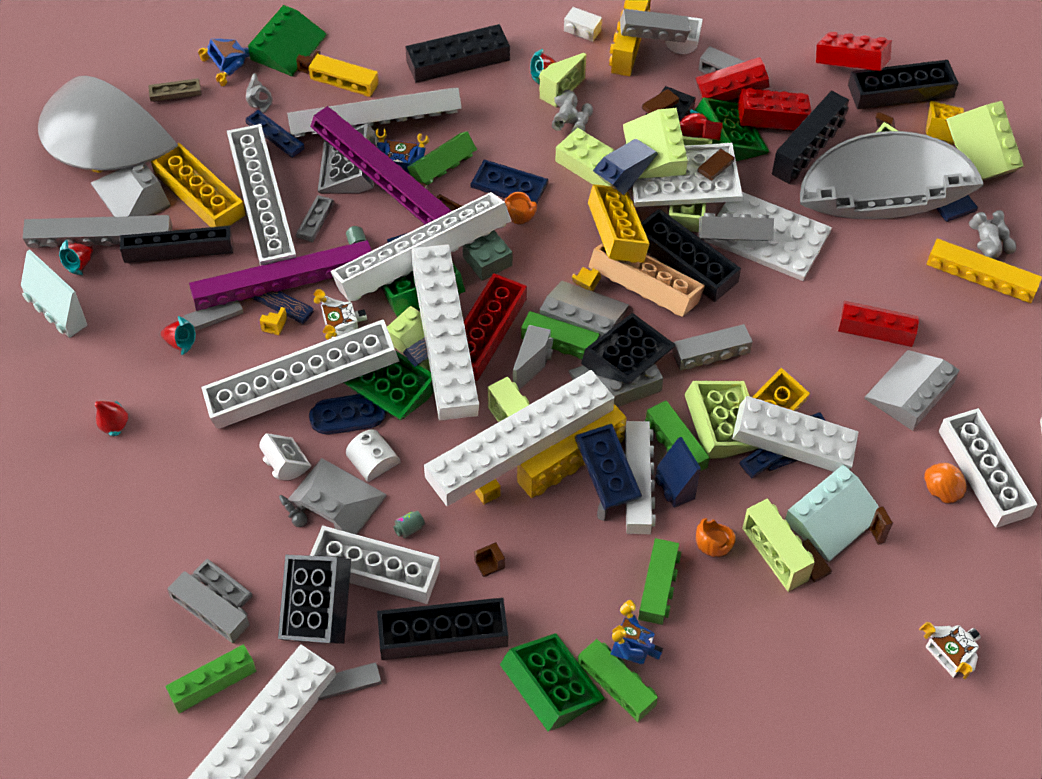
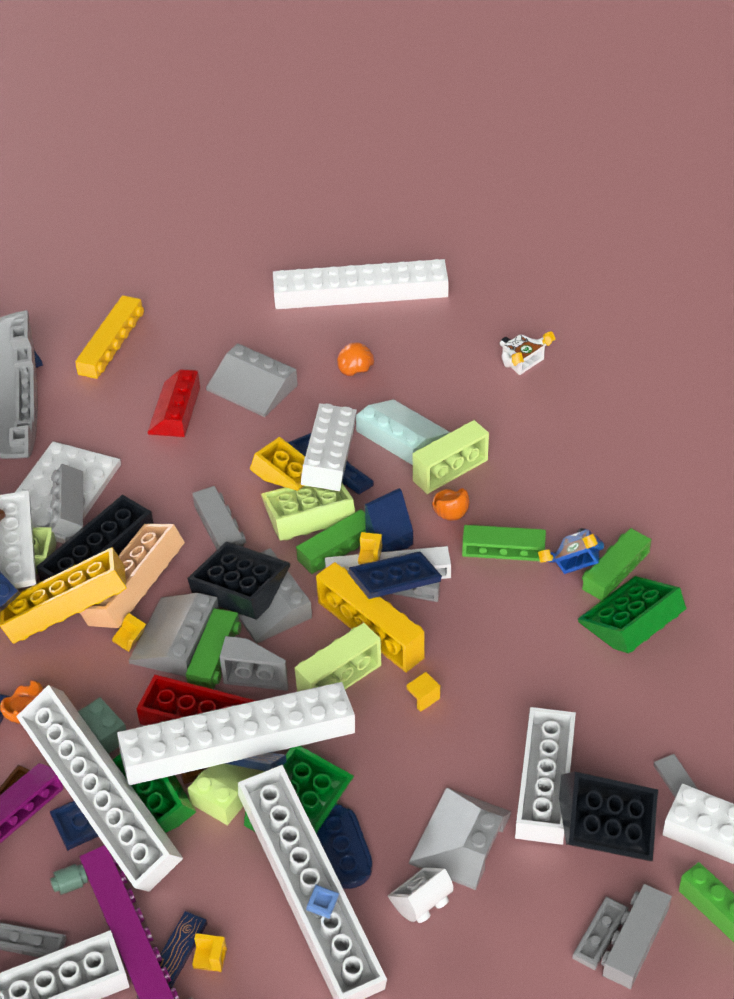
camera: 95 degrees left, 10 degrees down
dark grey bar [279,495,308,528] -> none
torso [313,289,367,340] -> none
white brick [346,429,401,482] -> none
black brick [377,597,508,660] -> none
sand green brick [393,511,425,538] -> none
white brick [424,370,614,507] -> none
reddish brown panel [474,542,505,577] -> none
reddish brown tile [869,506,893,545] -> none
white brick [939,408,1038,528] -> none
light grey animal [969,210,1016,259] -> none
none -> medium blue tile [306,885,339,919]
none -> yellow panel [358,532,382,565]

